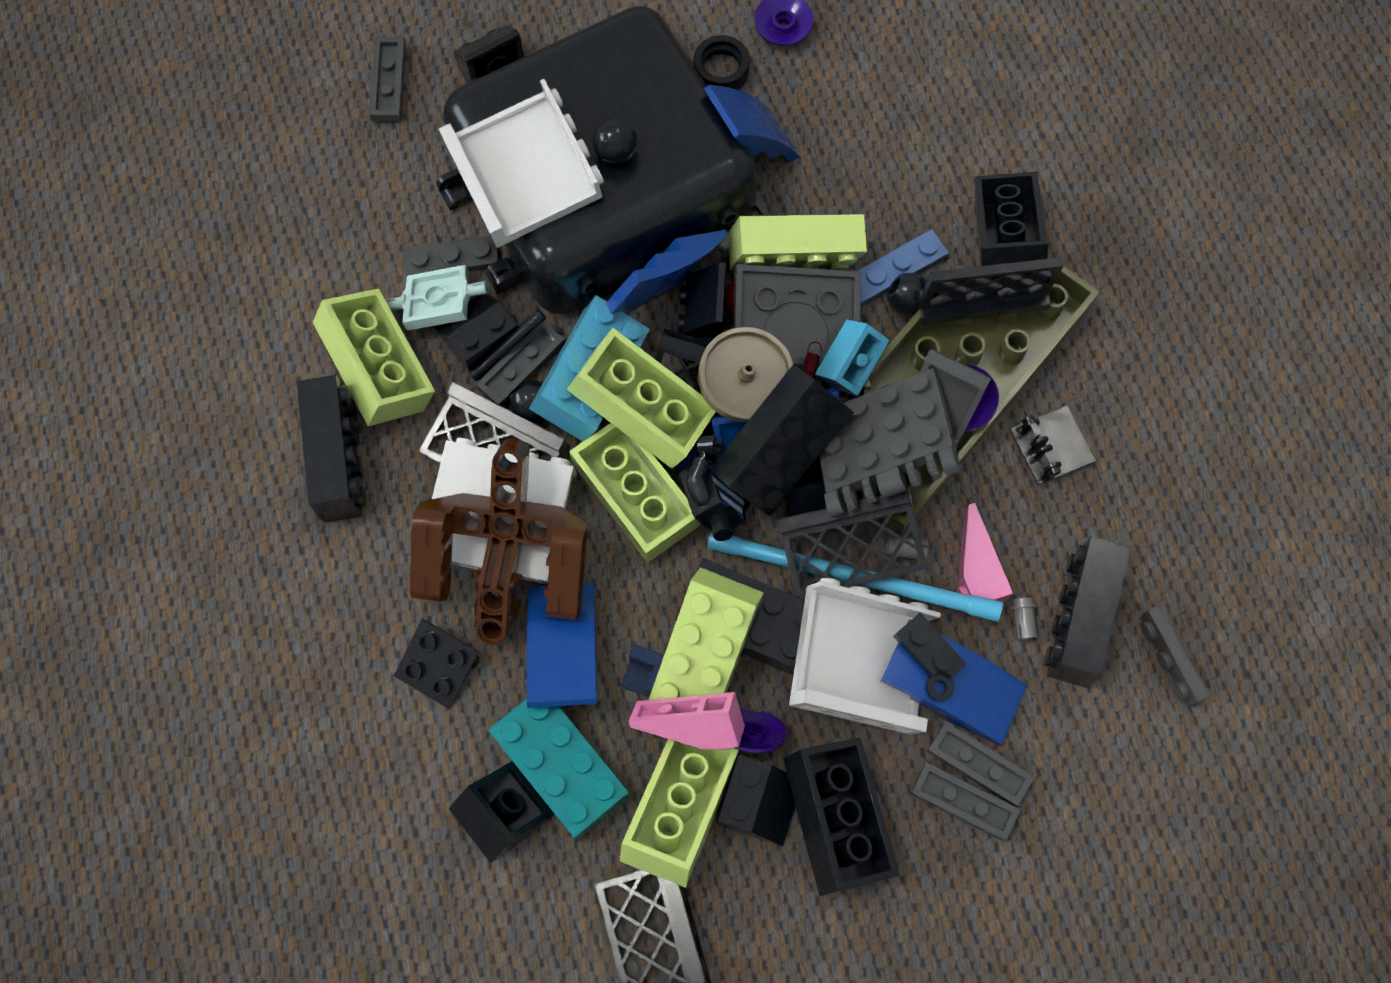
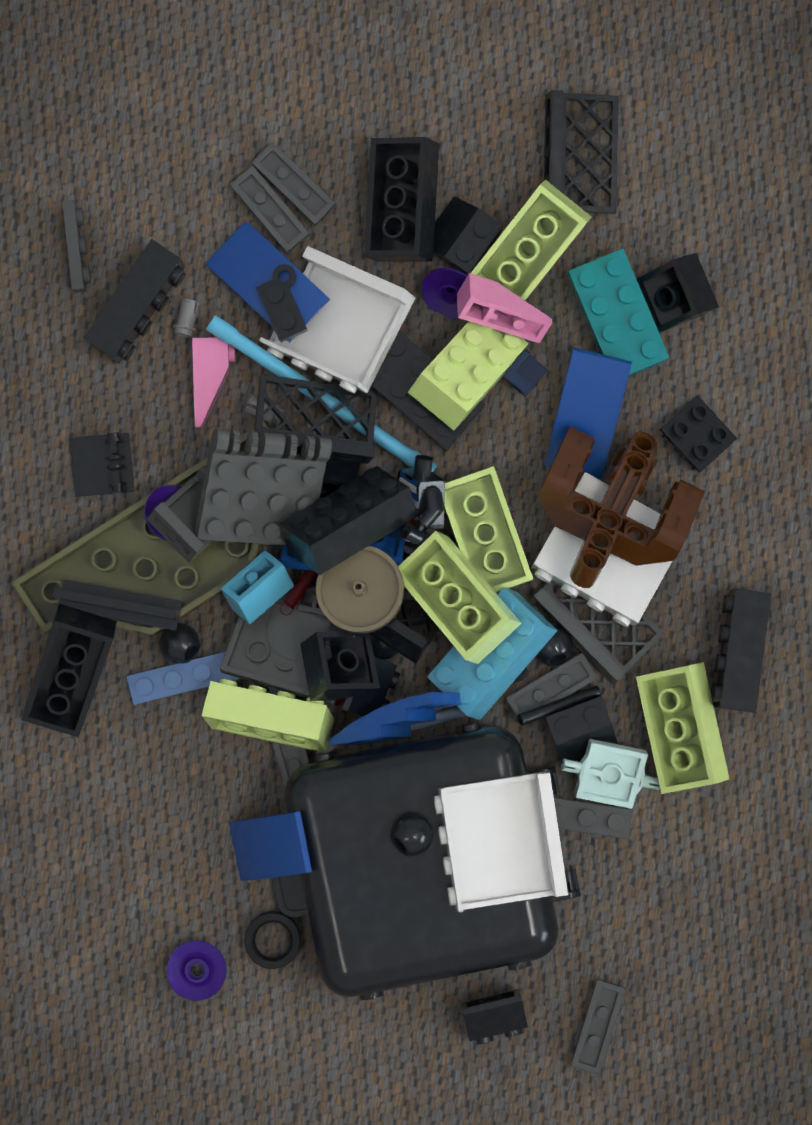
camera: 160 degrees left, 15 degrees up
none -> black slope [300,631,380,701]

